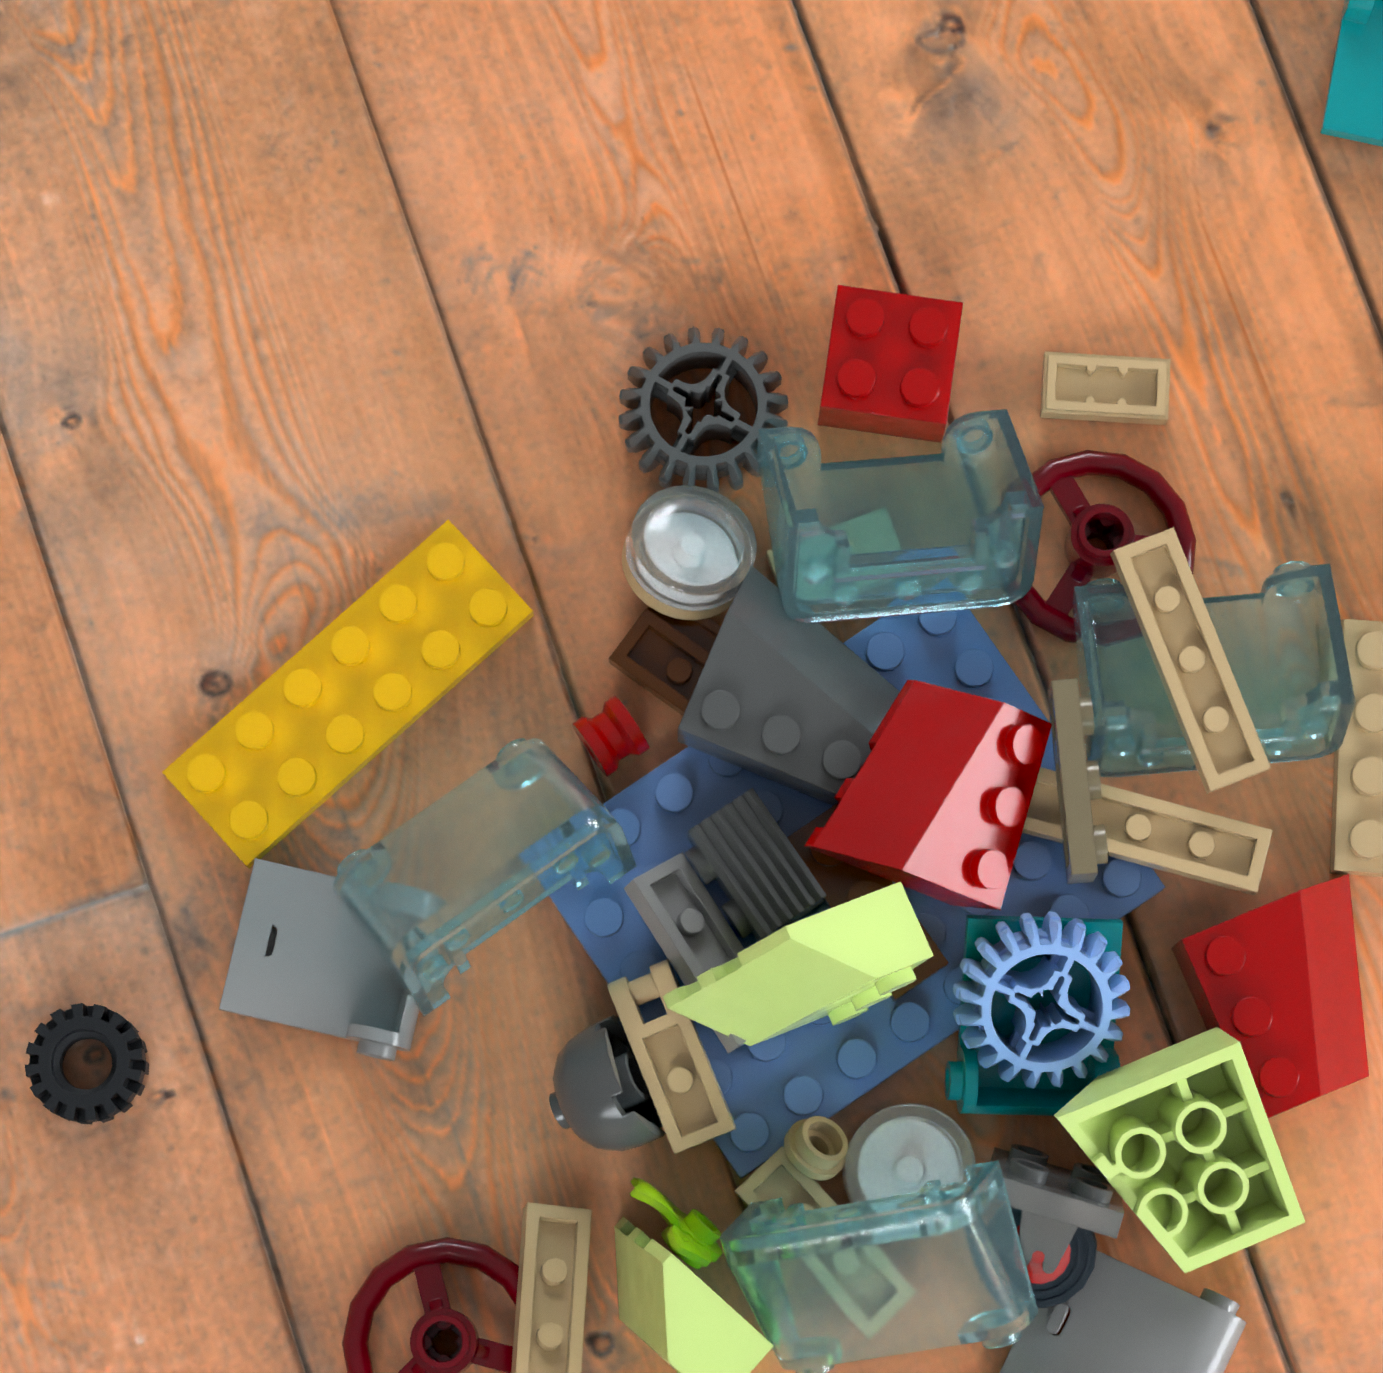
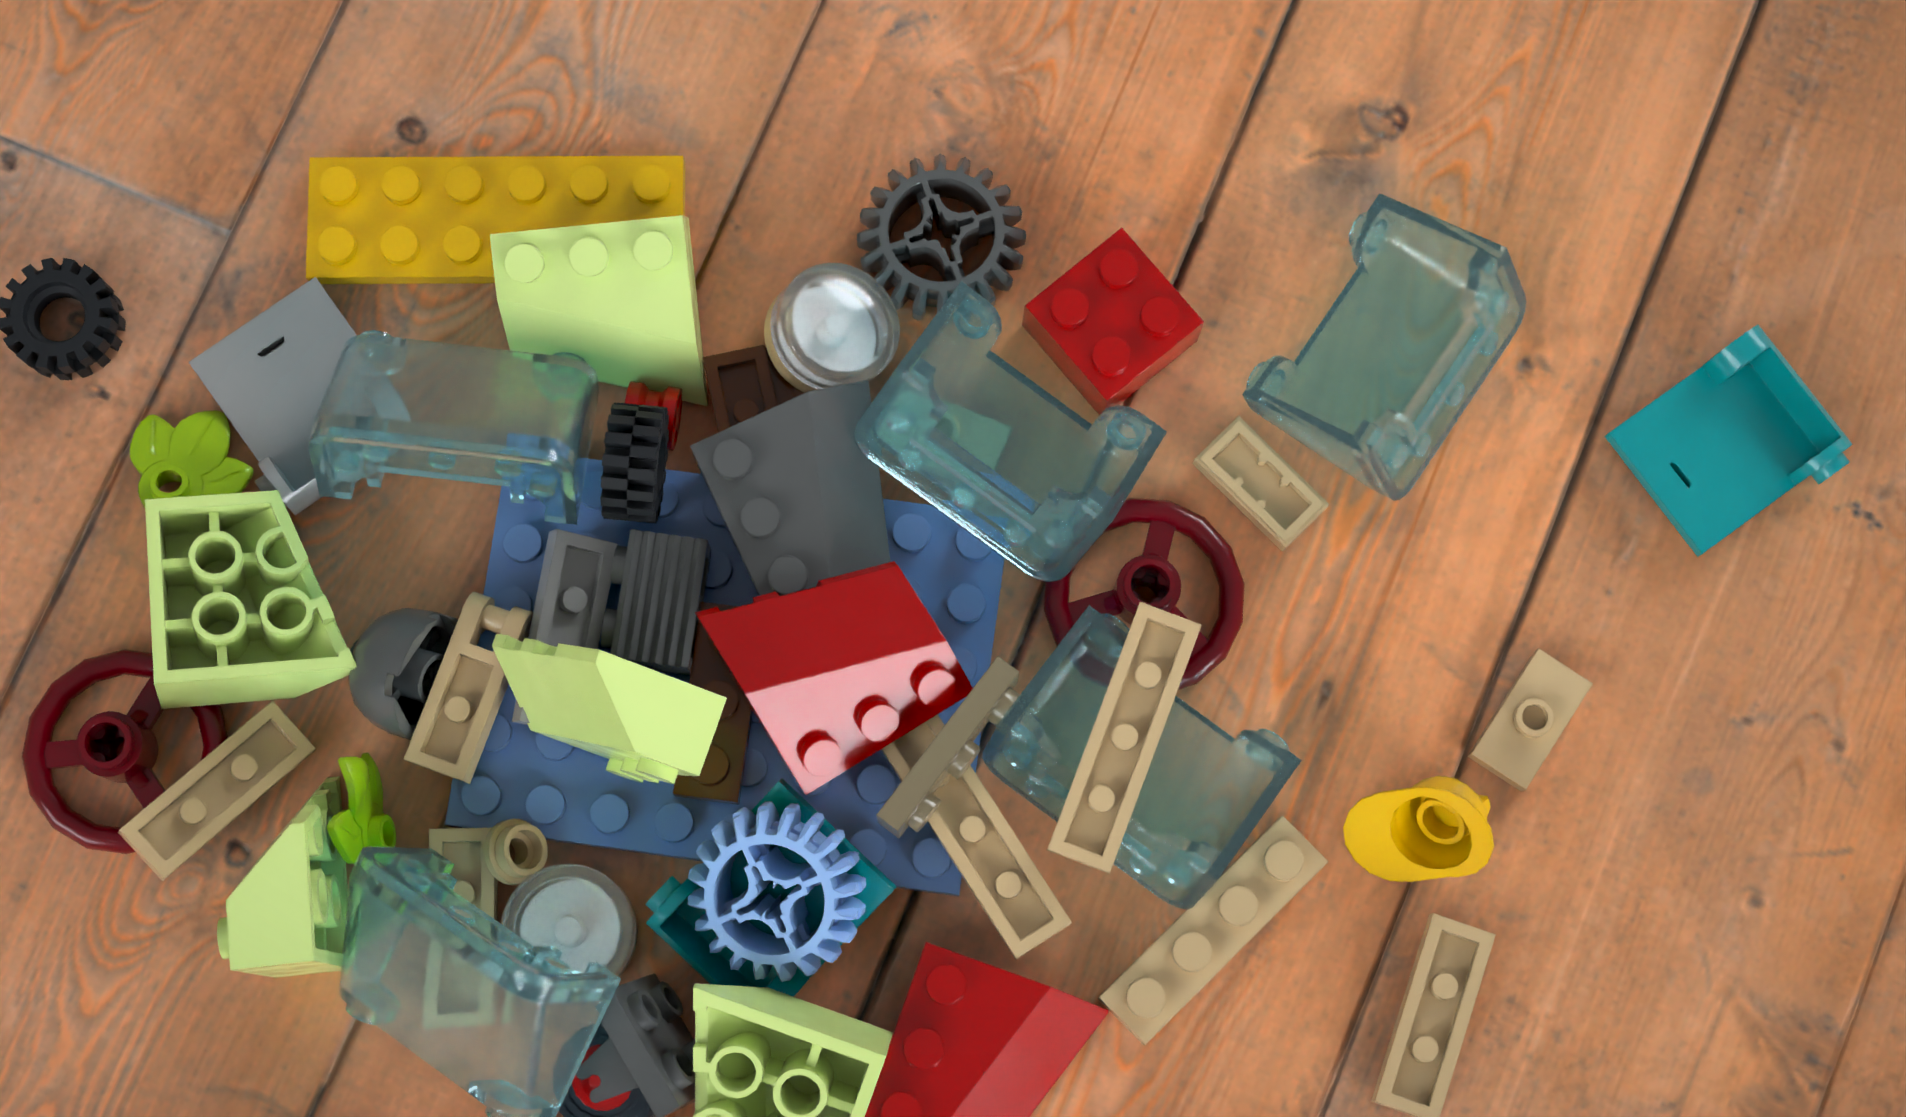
camera: 40 degrees right, 0 degrees up
none -> lime plate [130,410,254,508]
none -> yellowish green wedge [145,490,357,709]
none -> yellowish green wedge [490,215,708,406]
none -> black tyre [600,402,669,523]
none -> clear light blue windscreen [1242,193,1526,501]

